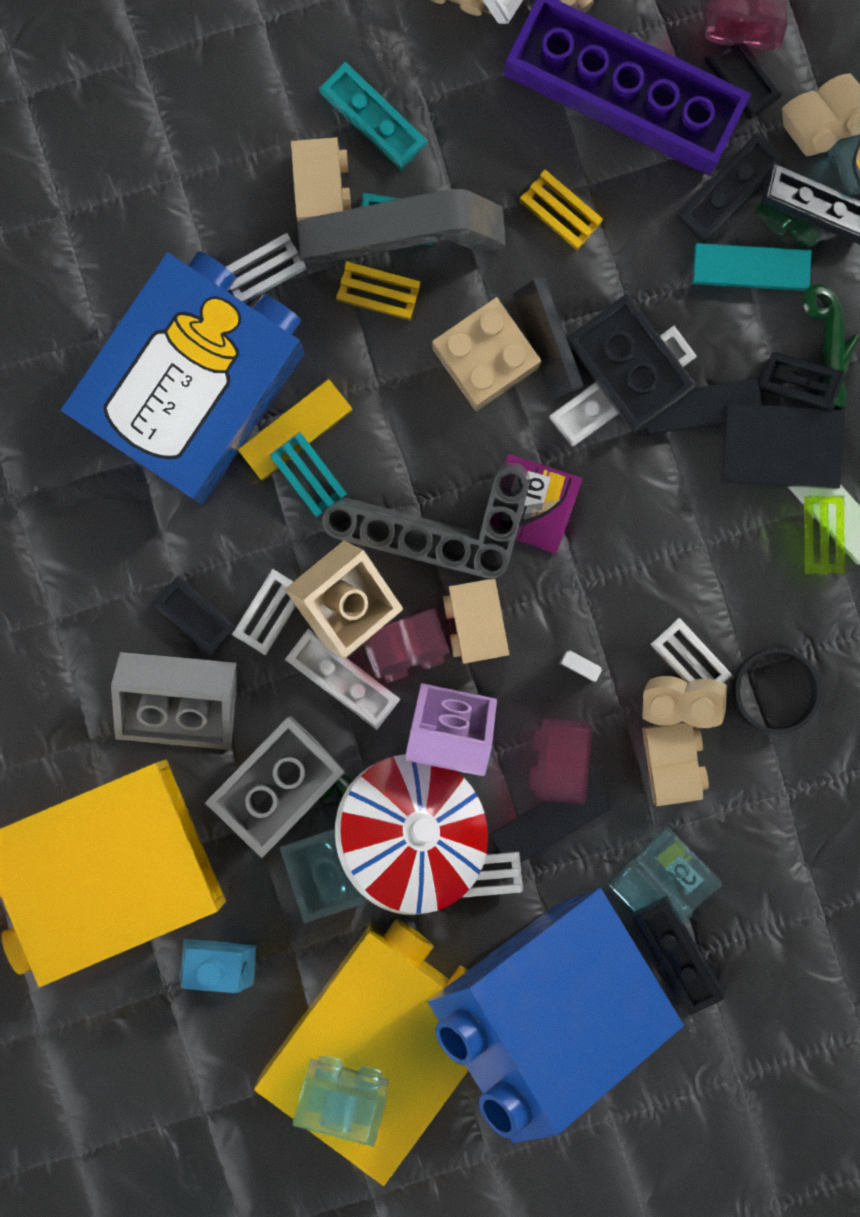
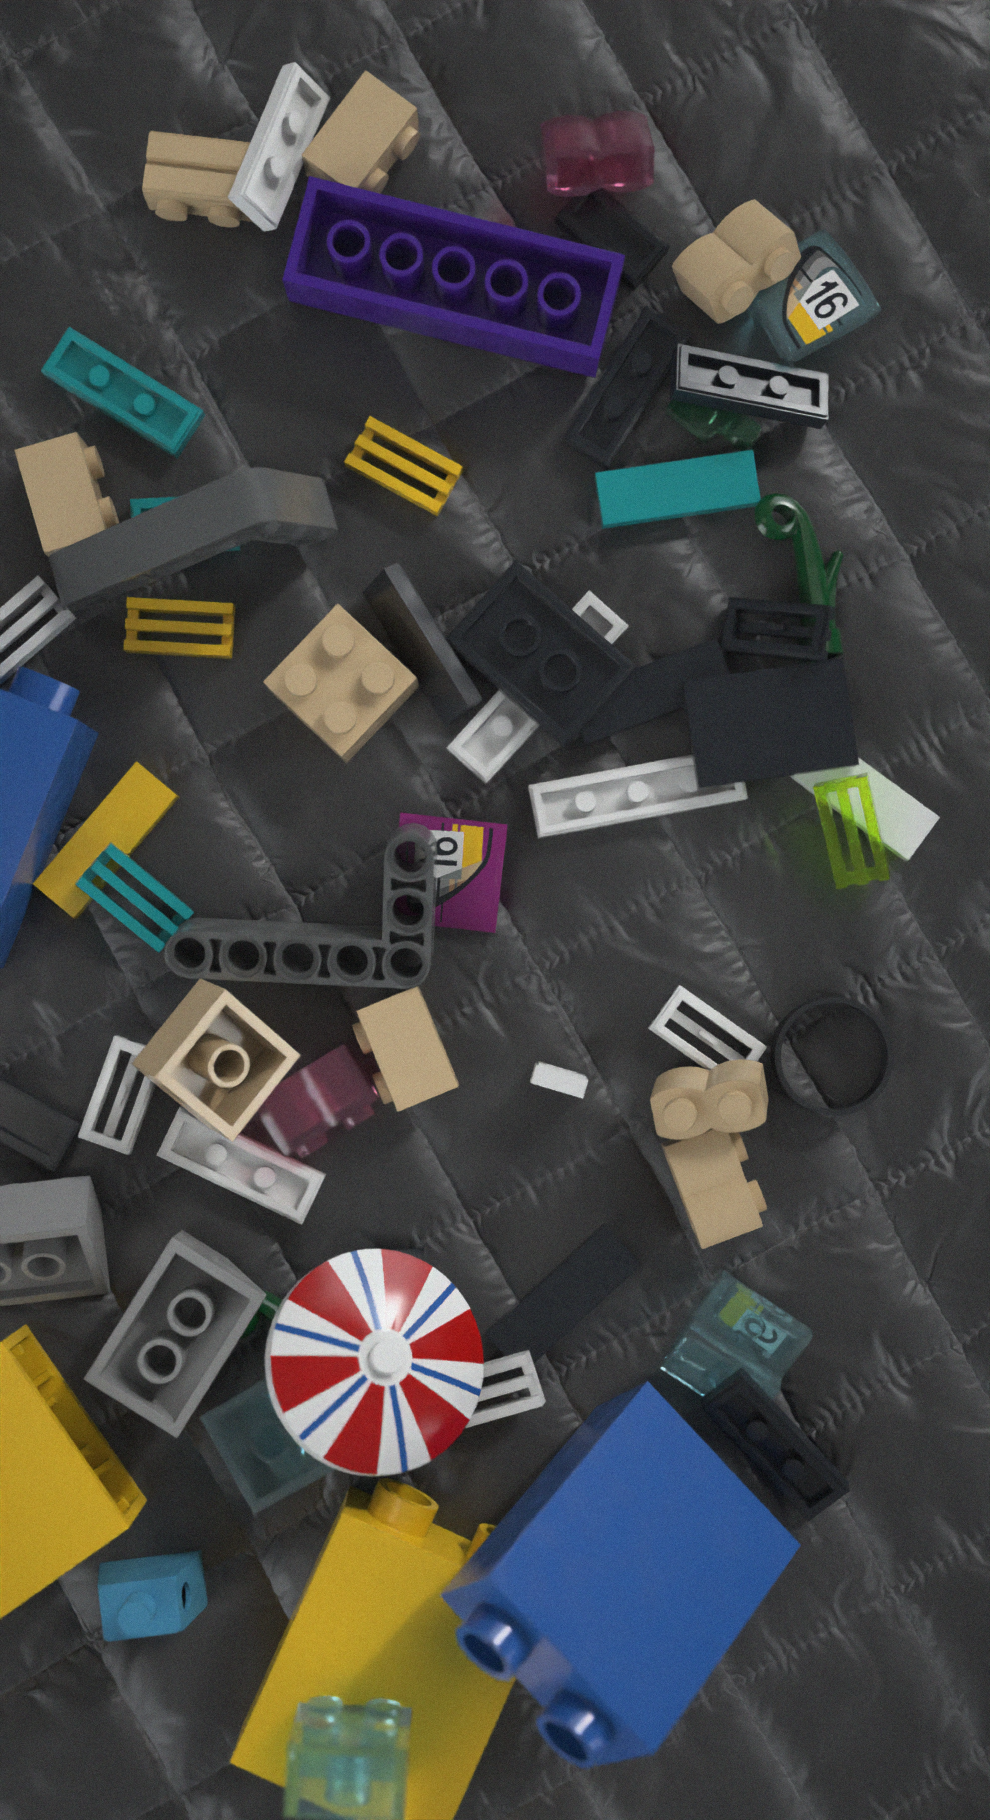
camera: 15 degrees left, 0 degrees up
lavender brick [405,683,497,776] -> none
clear pink brick [529,719,593,805] -> none
none -> white tile [528,755,748,839]

